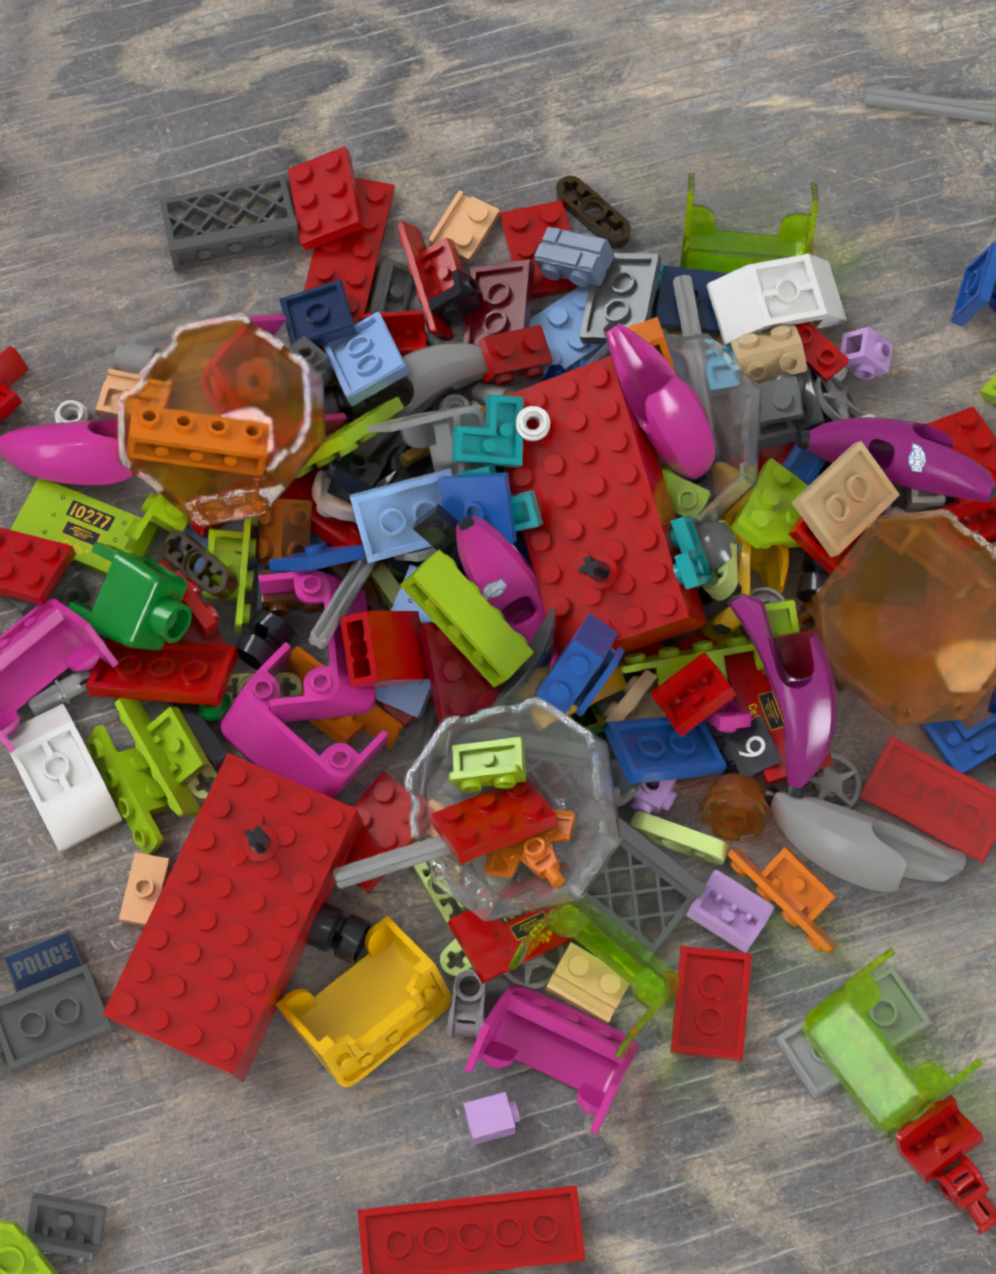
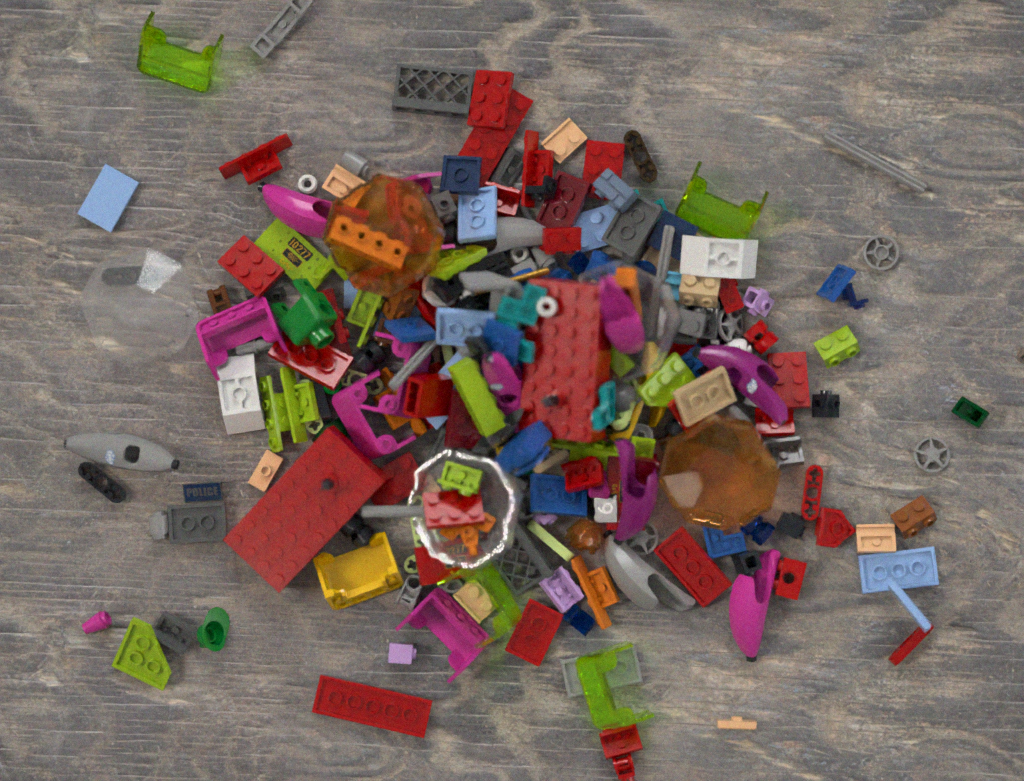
camera: 20 degrees right, 20 degrees up
dark brown beam [162,531,238,599] -> none
none -> green piece [197,607,230,652]
none -> clear blue bracket [562,603,597,636]
none -> red wheel [743,319,779,355]

